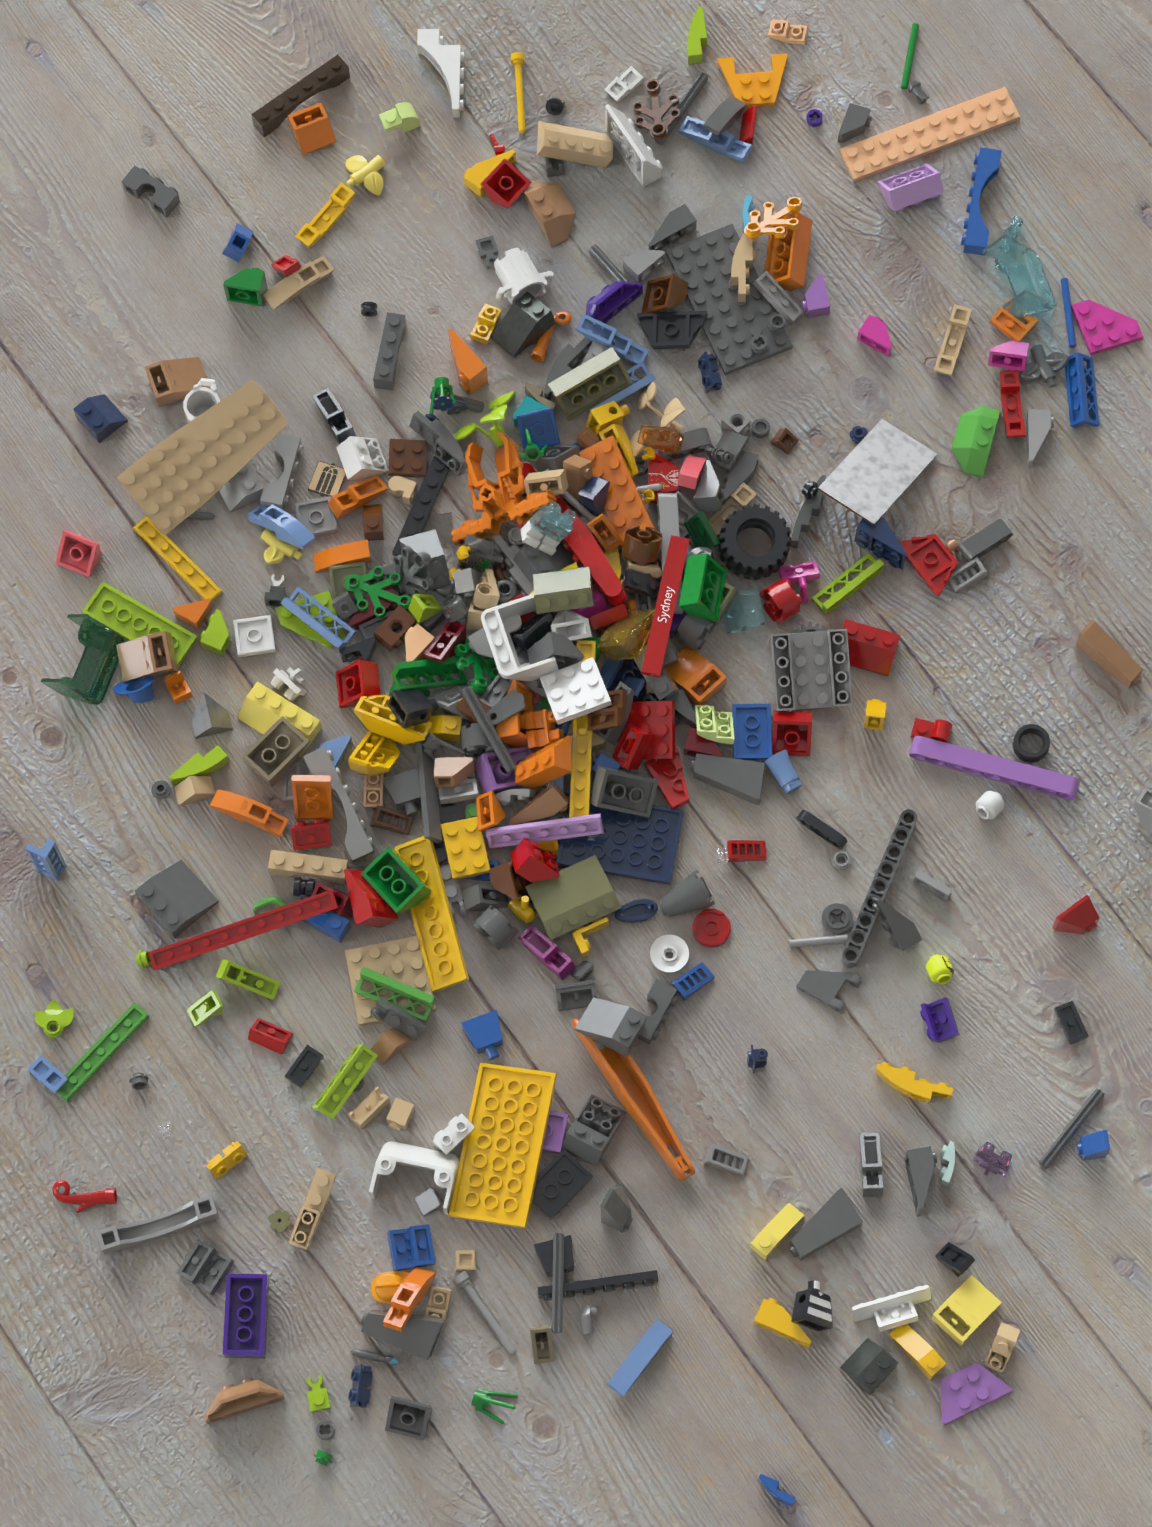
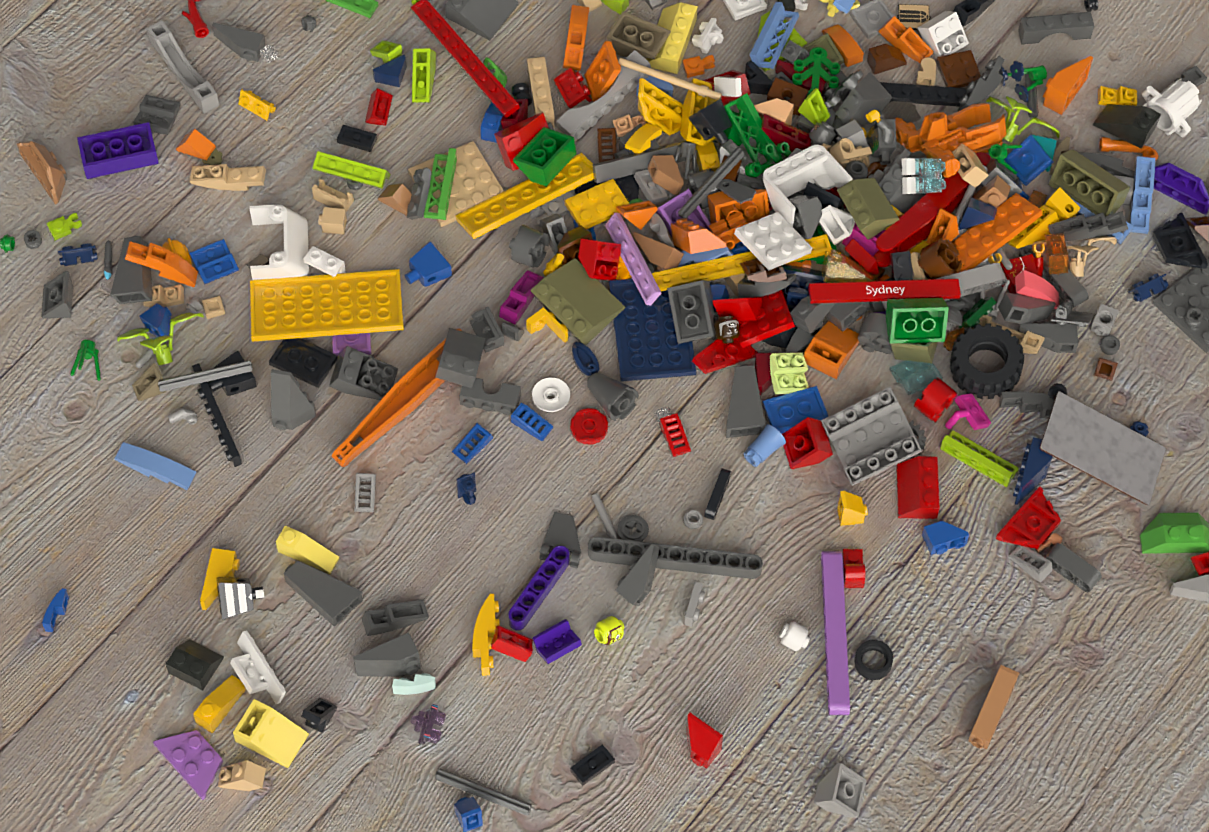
camera: 70 degrees right, 10 degrees down
none -> lime plant [117,313,204,365]
none -> blue slope [139,303,172,343]
none -> orange slope [176,129,216,161]
none -> dark grey slope [212,22,265,62]
none -> dark blue slope [373,55,407,87]
none -> blue slope [452,423,493,464]
none -> red slope [491,625,533,662]
none -> dark purple beam [509,546,569,631]
none -> tan bar [619,58,722,100]
none -> yellow slope [625,123,662,153]
none -> orange plate [682,55,715,78]
none -> white tile [714,76,742,97]
none -> dark brown head [714,316,740,343]
none -> blue slope [922,521,969,555]
none -> dark grey slope [1048,211,1128,242]

